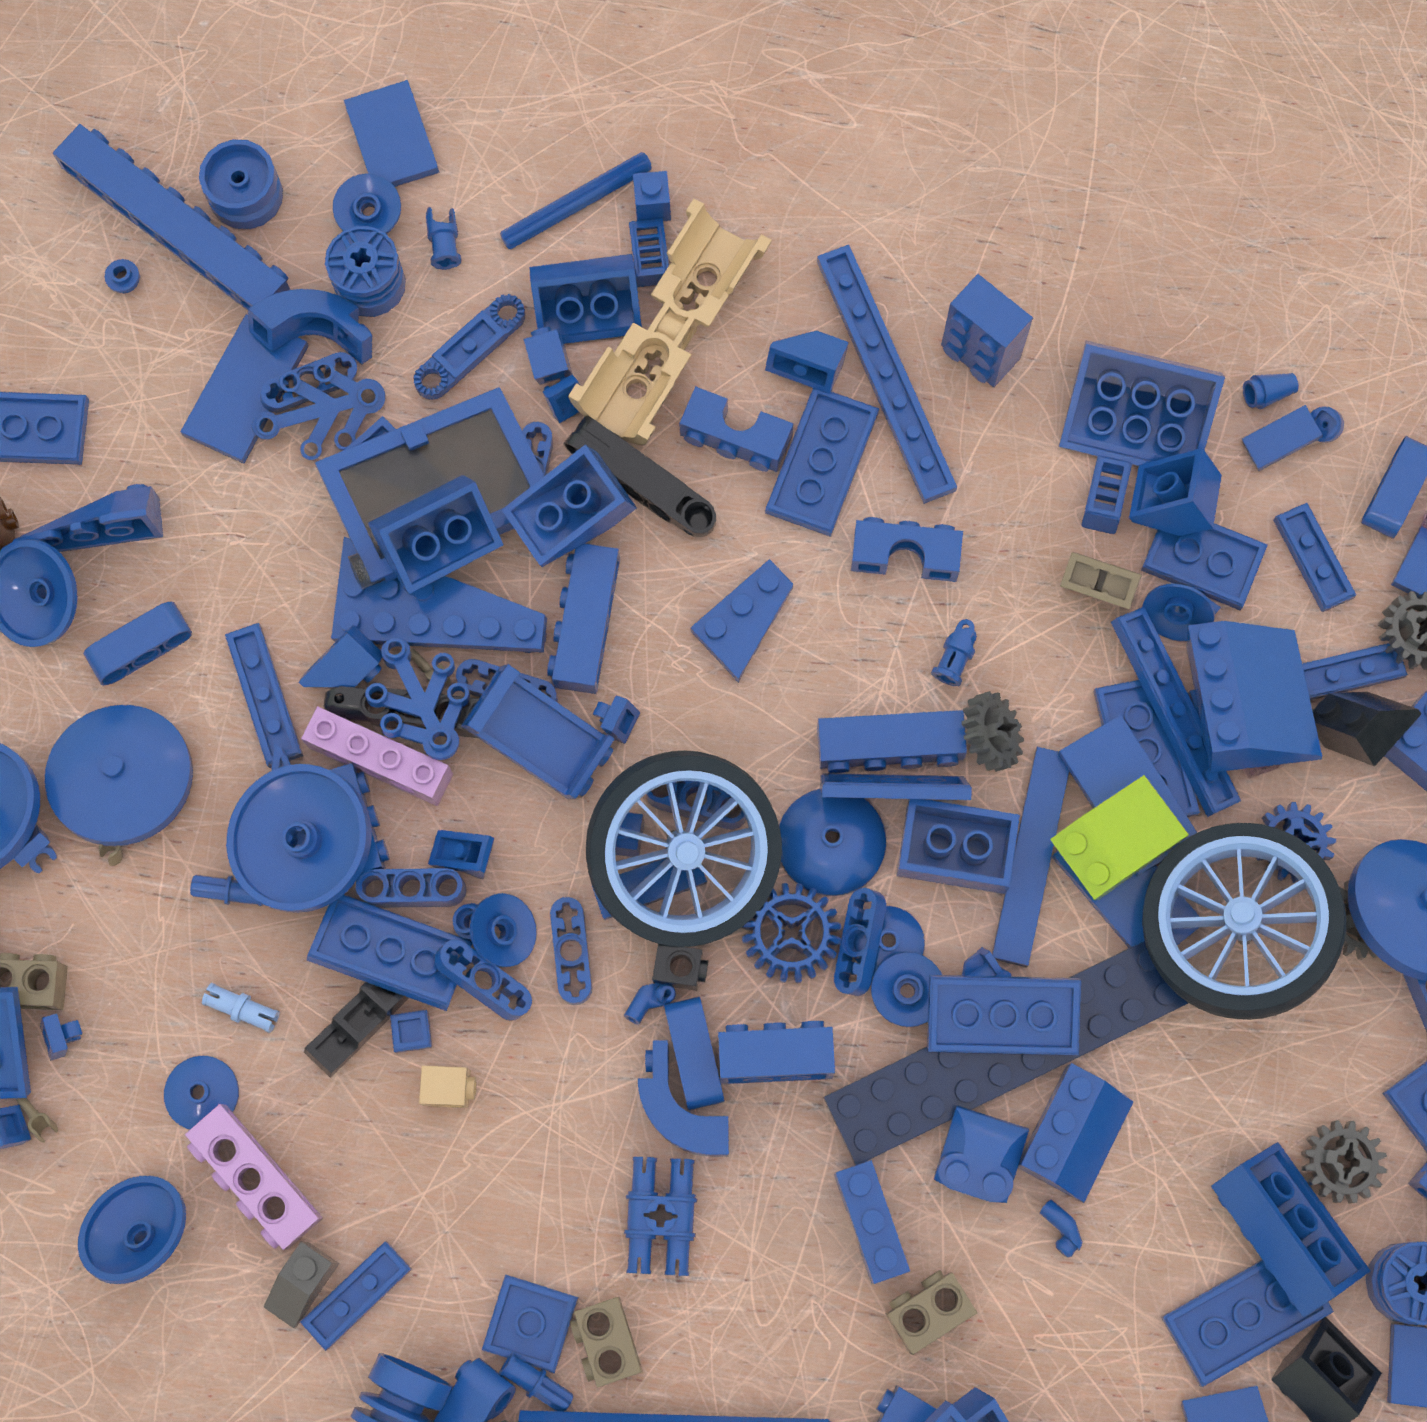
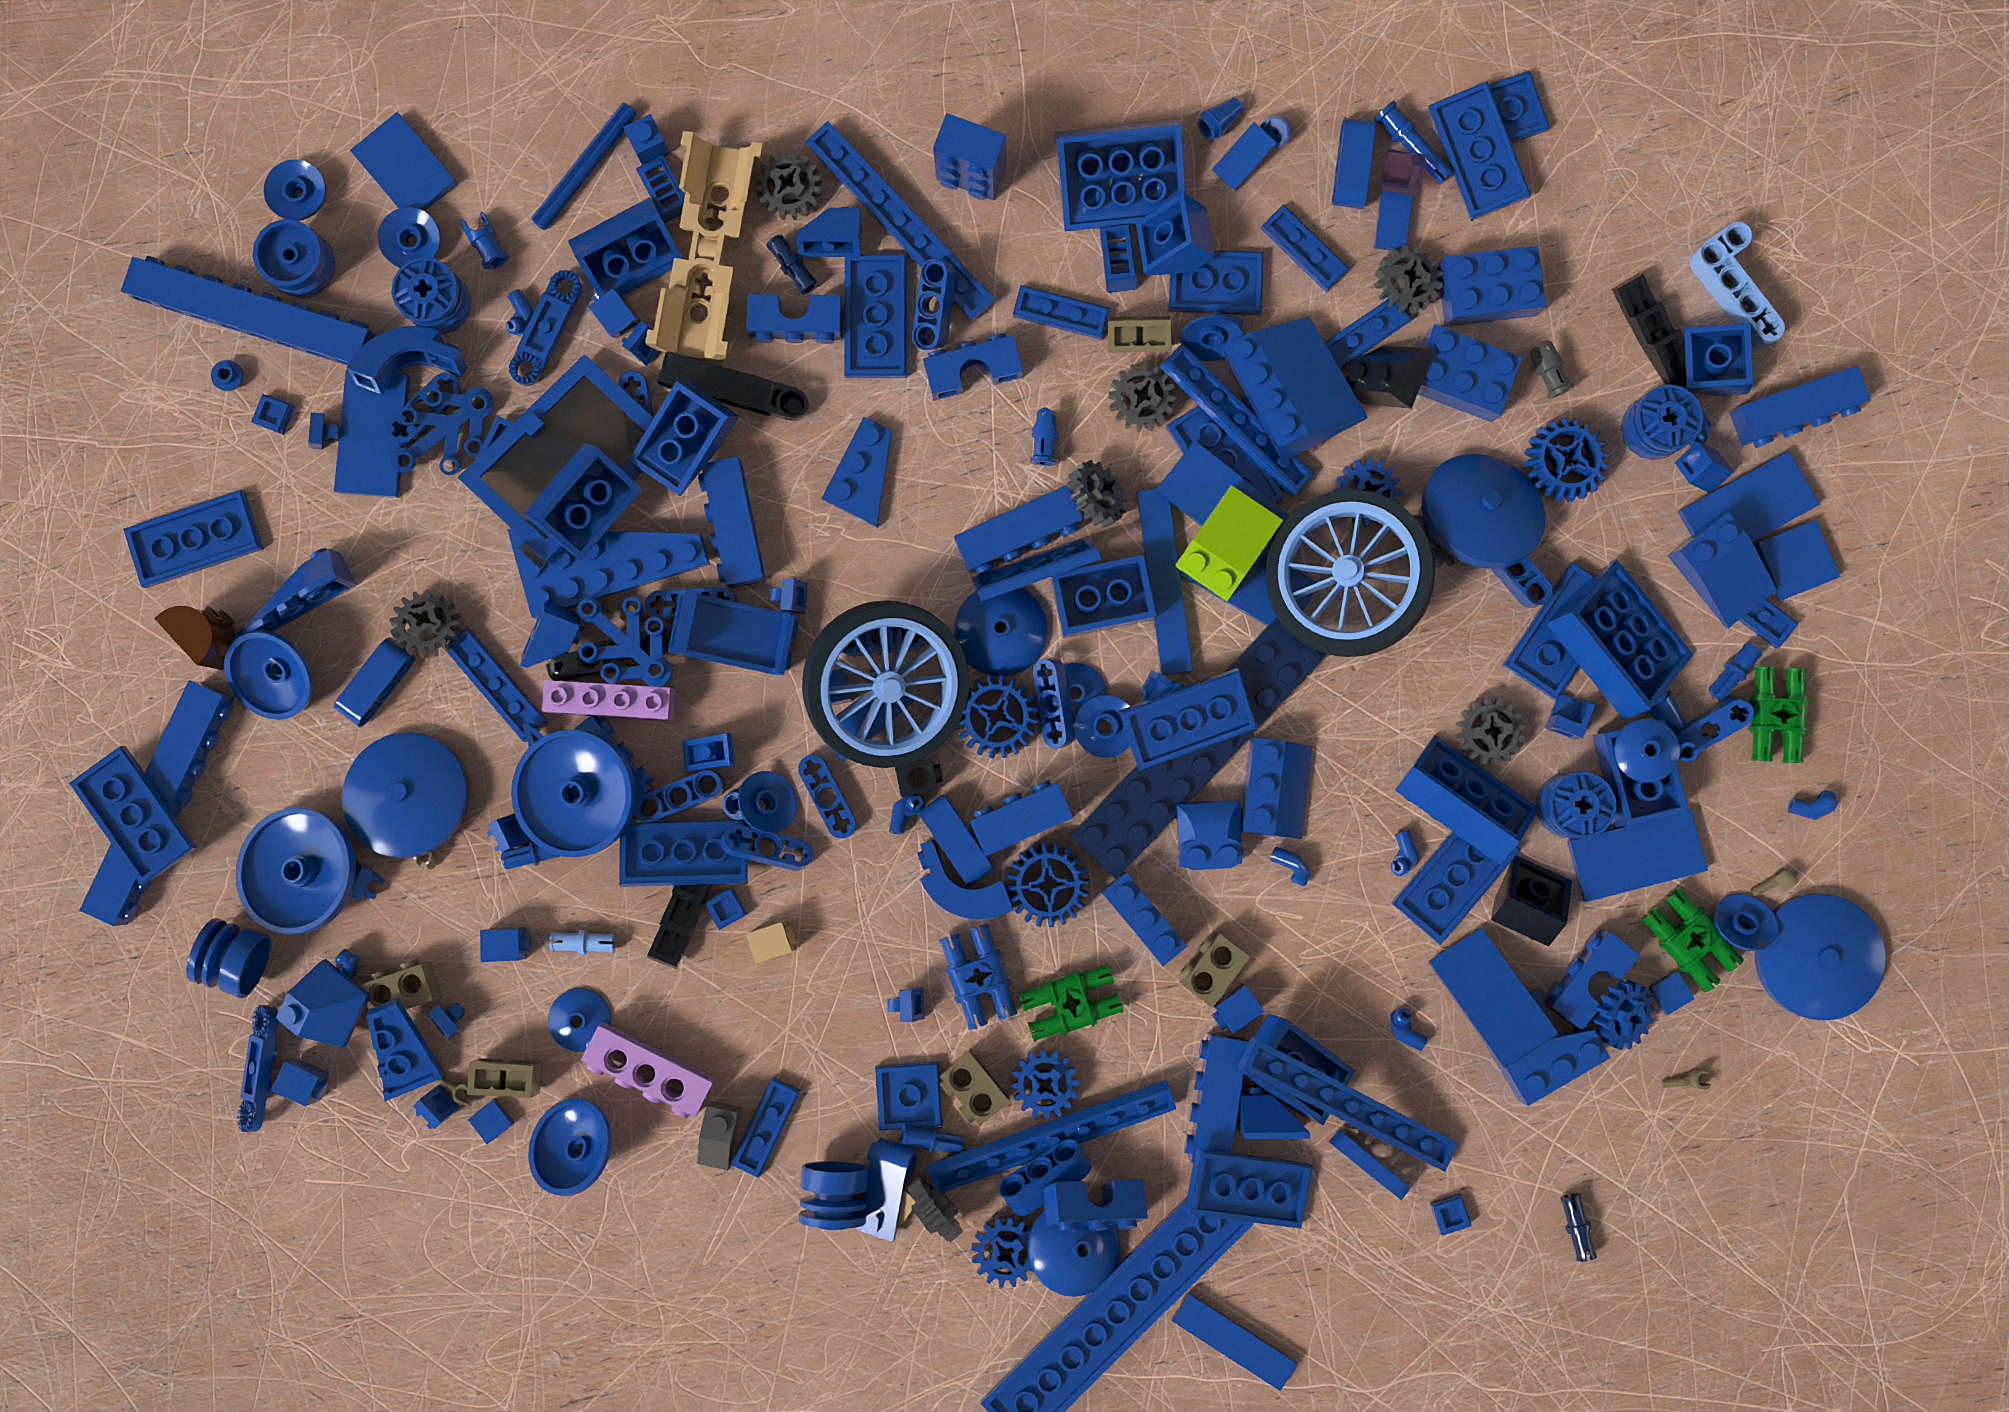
camera: 20 degrees left, 10 degrees up
none -> blue tile [251,394,295,435]
none -> blue dish [264,159,326,221]
none -> blue tile [308,412,340,450]
none -> dark grey gear [389,590,461,658]
none -> dark tan brick [467,1058,542,1098]
none -> blue tile [468,1098,514,1144]
none -> blue brick [480,927,531,962]
none -> blue tile [487,814,531,852]
none -> blue arm [506,289,534,336]
none -> dark grey gear [755,151,822,220]
none -> dark blue pin [766,234,818,295]
none -> blue tile [888,987,924,1022]
none -> blue beam [912,259,956,350]
none -> blue gear [1006,842,1090,927]
none -> blue gear [1011,1048,1079,1119]
none -> blue tile [1013,285,1110,340]
none -> green pin [1018,963,1124,1042]
none -> dark grey gear [1108,363,1176,432]
none -> blue brick [1212,983,1264,1033]
none -> blue arm [1391,829,1418,876]

